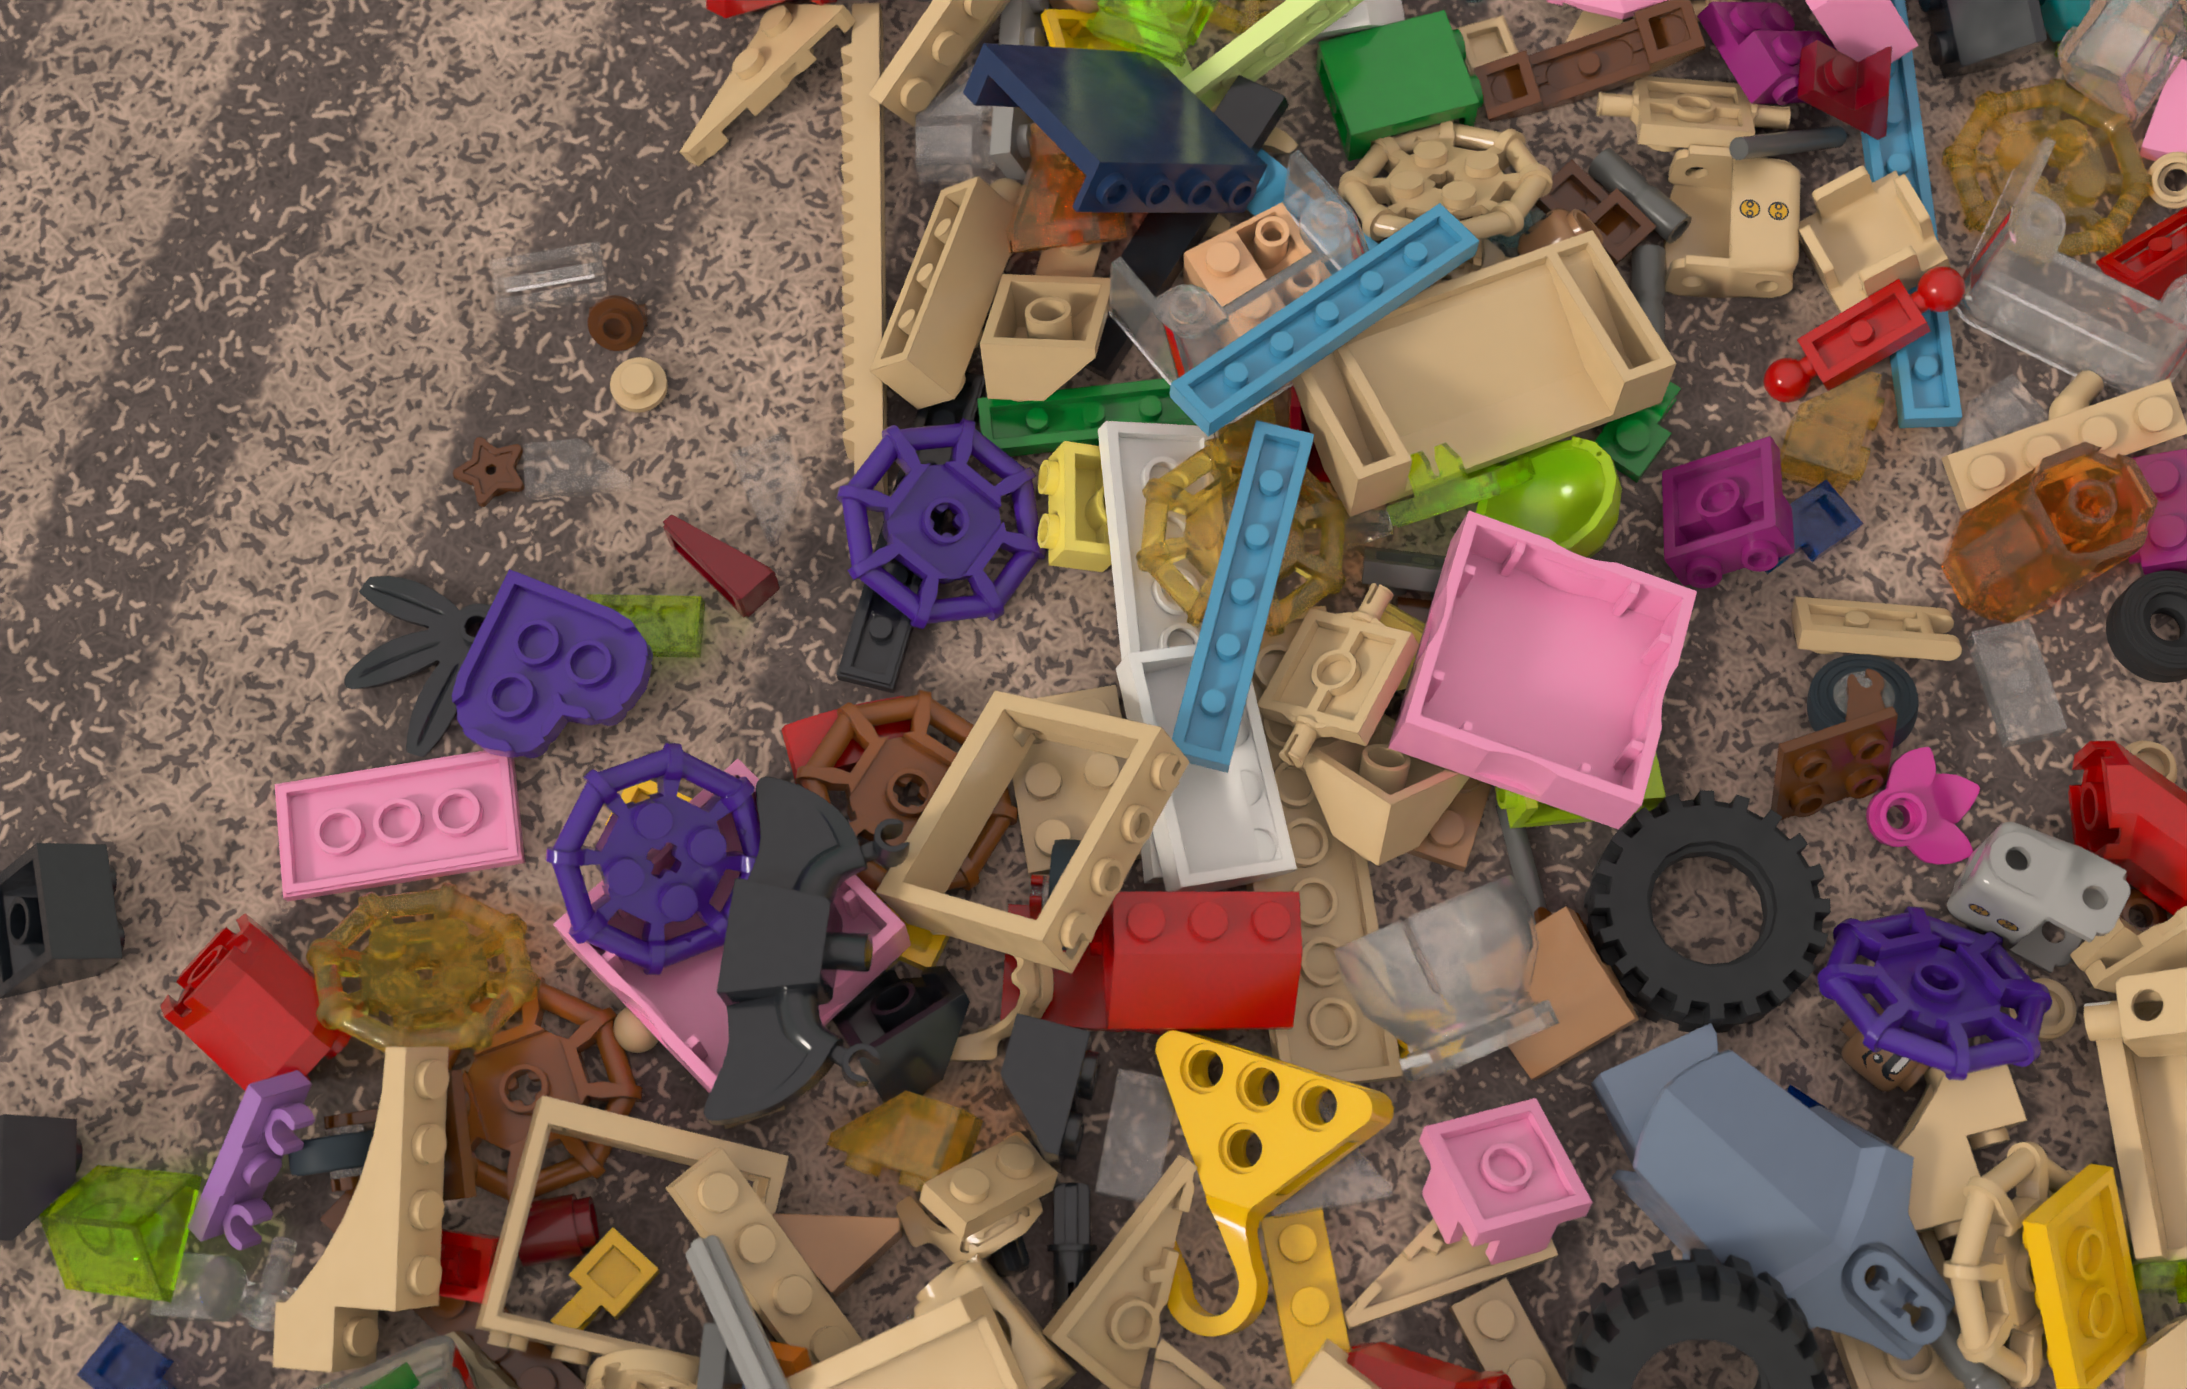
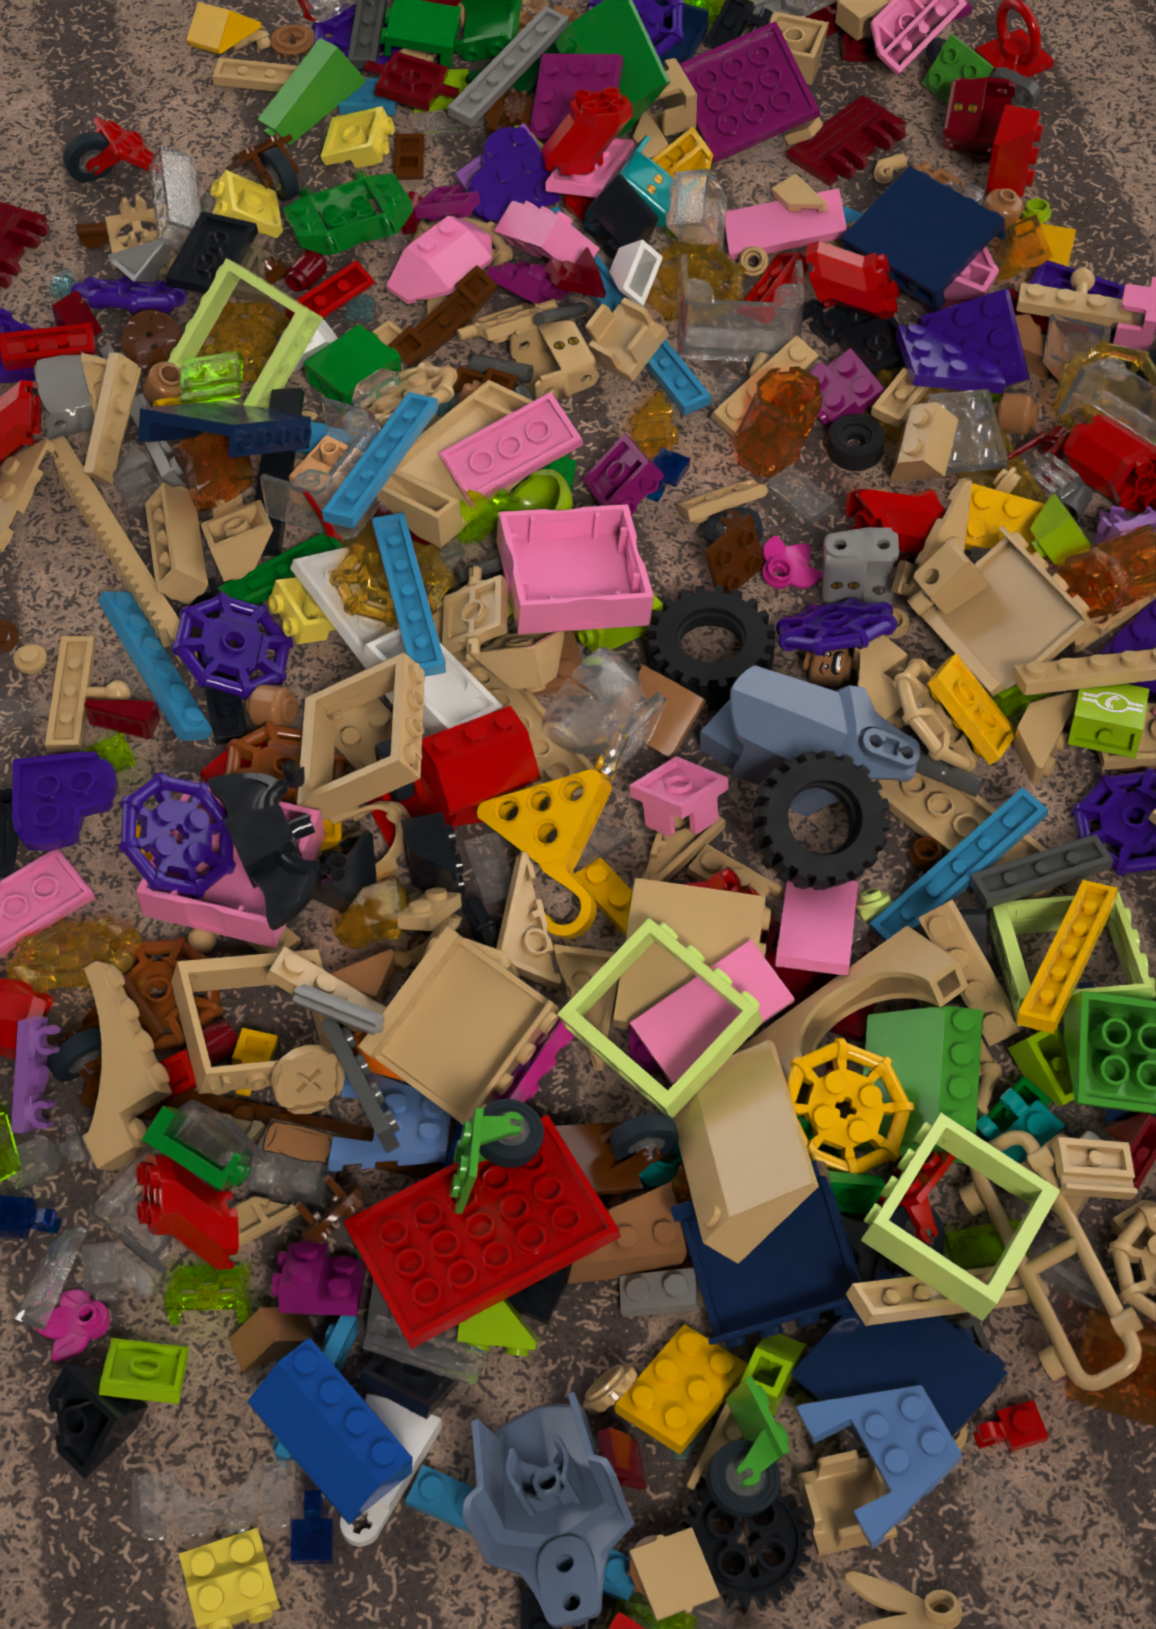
camera: 30 degrees left, 15 degrees down
red plate [1764,266,1965,403] -> none
none -> tan plate [45,636,131,752]
none -> dark azure plate [98,591,213,741]
none -> medium nougat head [246,684,298,727]
none -> clear tile [351,368,402,411]
none -> bright pink tile [439,392,583,506]
none -> white slope [609,239,663,306]

